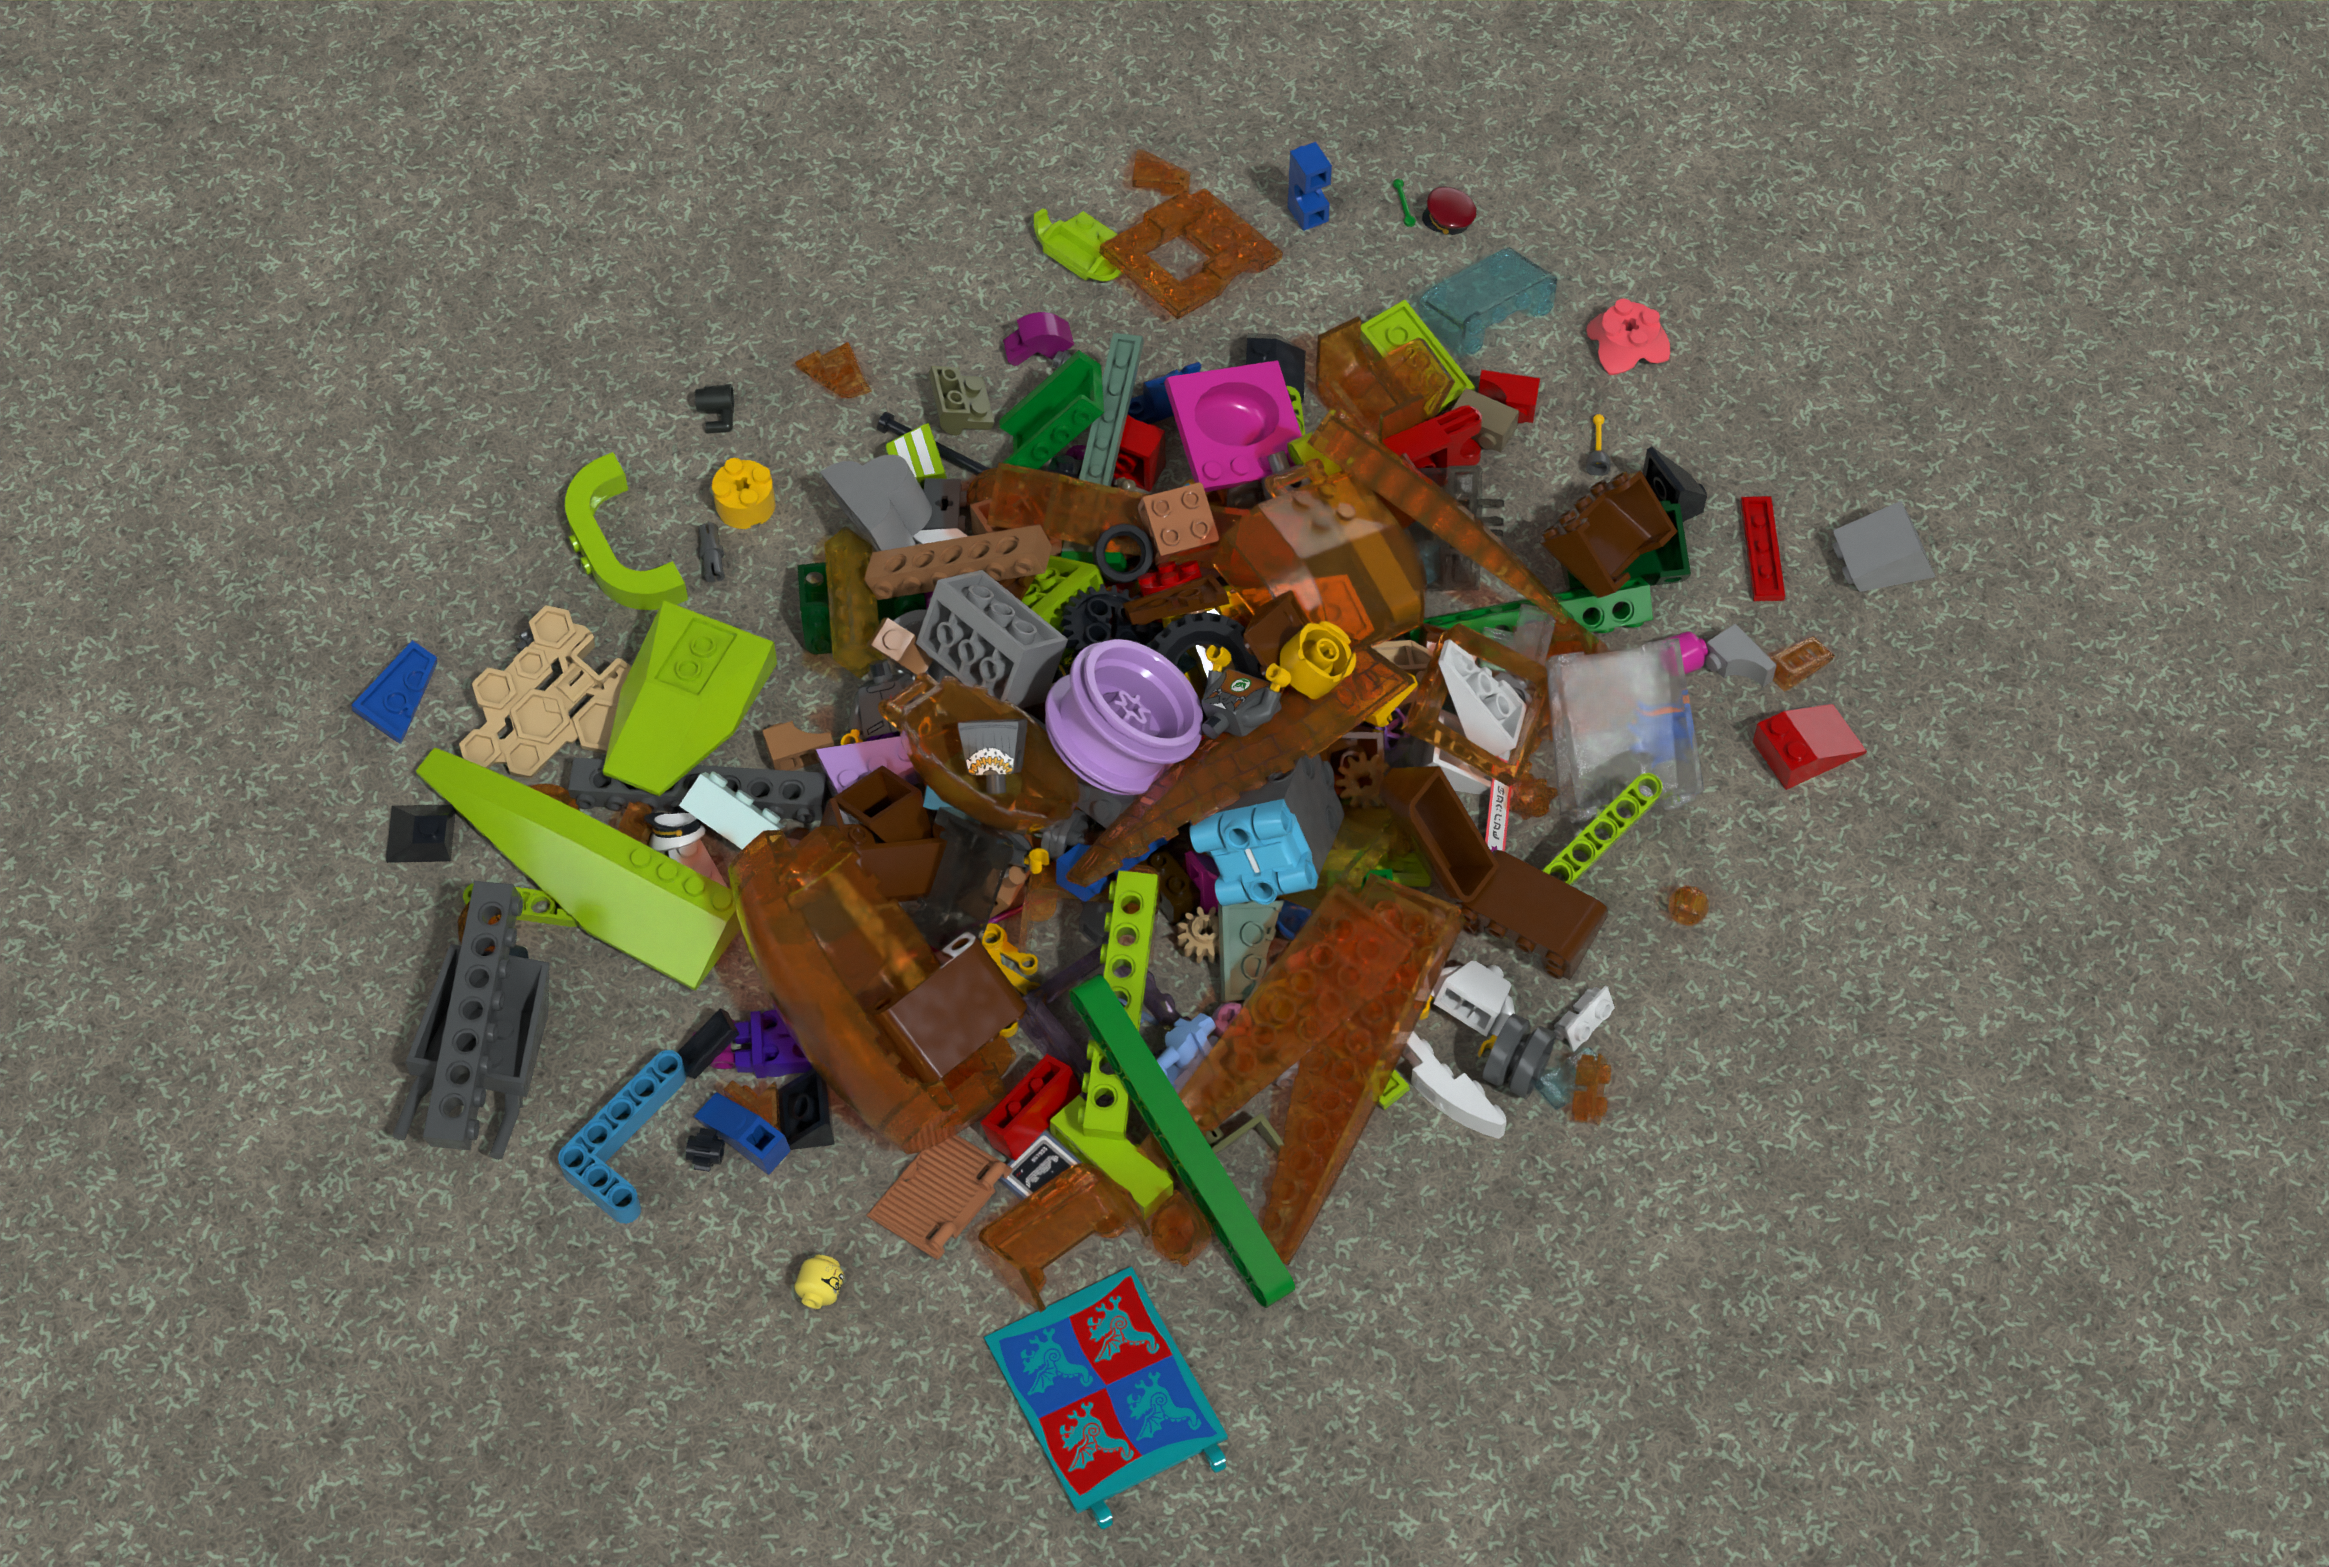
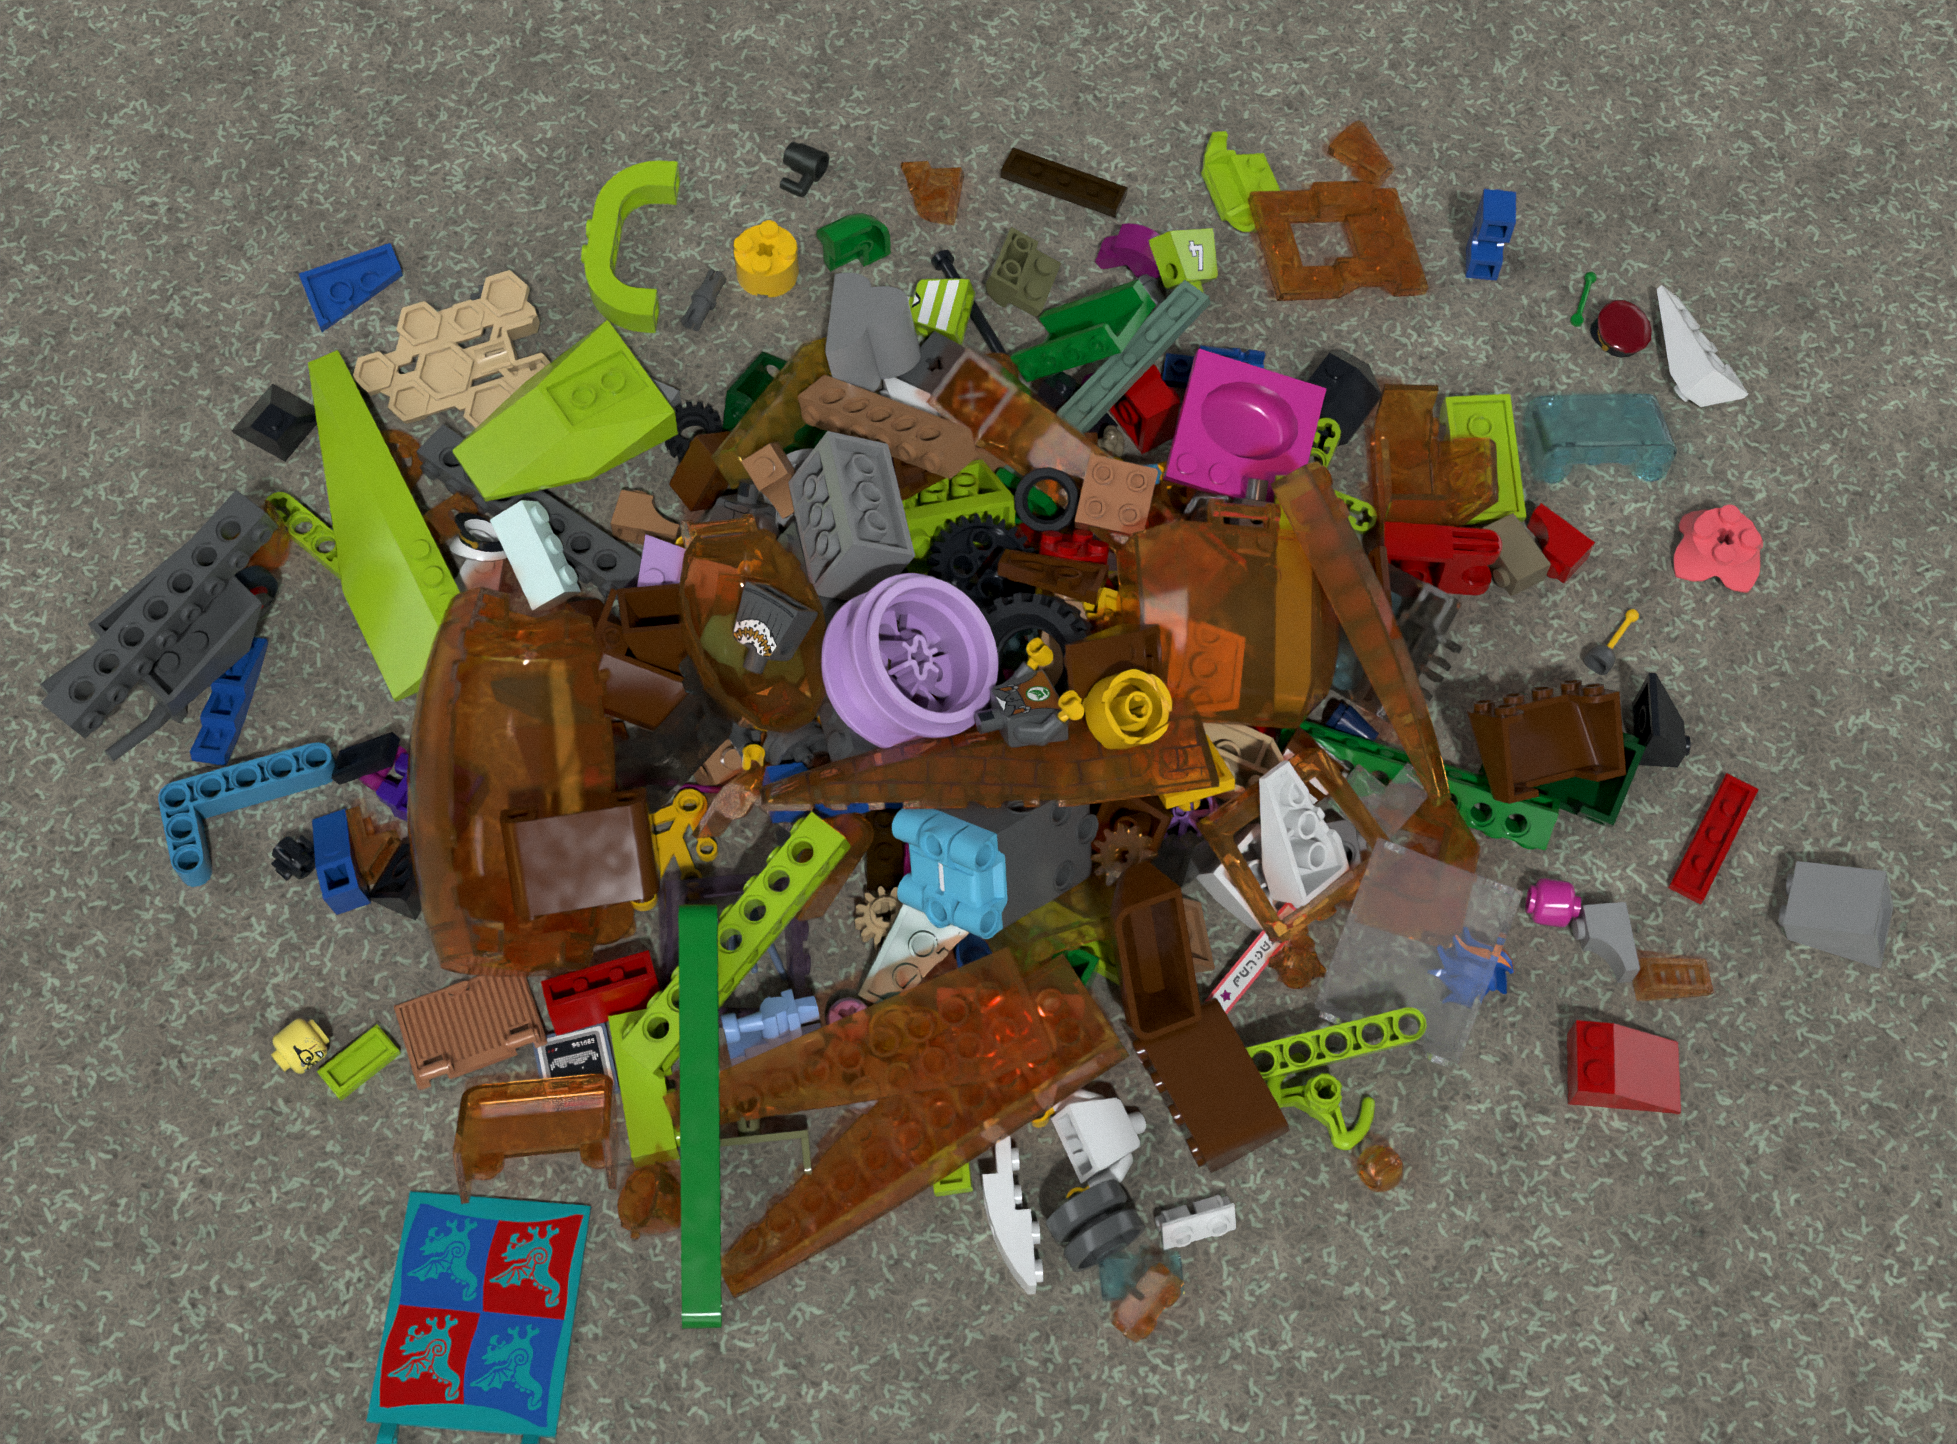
camera: 30 degrees right, 5 degrees up
none -> blue slope [190,637,268,766]
none -> lime tile [316,1024,401,1101]
none -> black tyre [665,401,723,462]
none -> reddish brown brick [669,430,760,512]
none -> green brick [816,213,891,272]
none -> dark brown plate [1001,147,1128,218]
none -> lime torso [1149,228,1218,293]
none -> lime piece [1266,1052,1375,1151]
none -> dark blue cone [1325,703,1379,742]
none -> white wedge [1657,285,1748,407]

